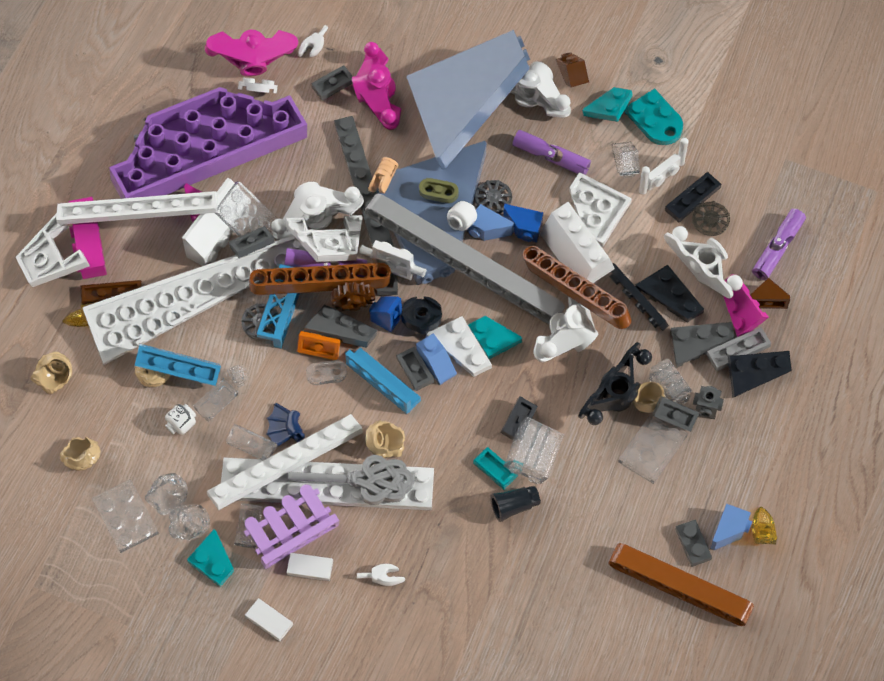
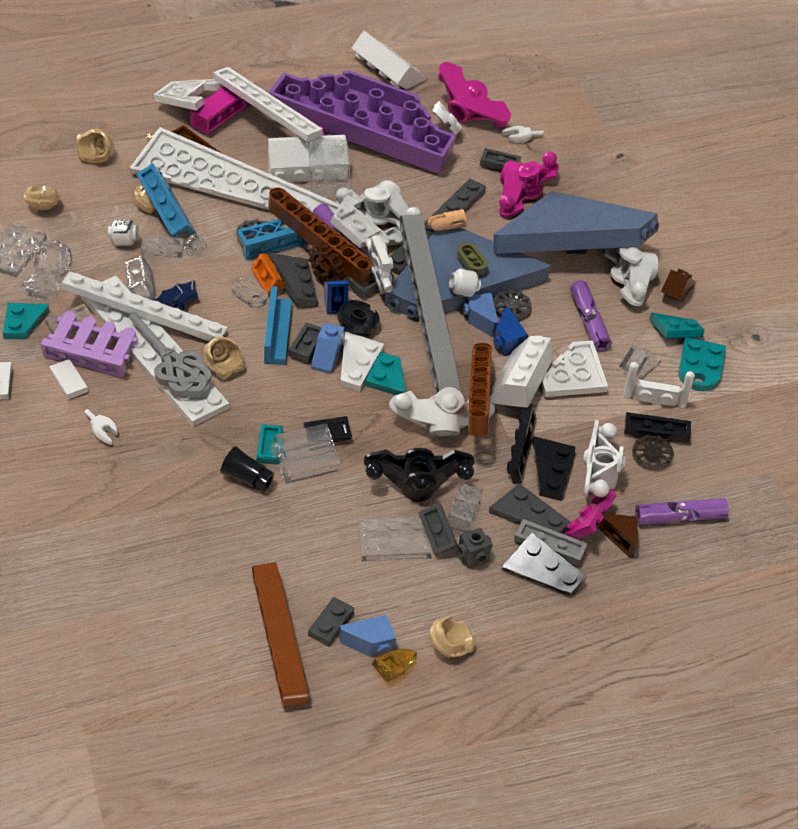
camera: 45 degrees right, 15 degrees down
dark grey plate [229,226,275,258] -> none
tan hair [633,382,665,413] -> none
none -> white slope [352,30,428,90]
none -> tan hair [430,616,475,658]

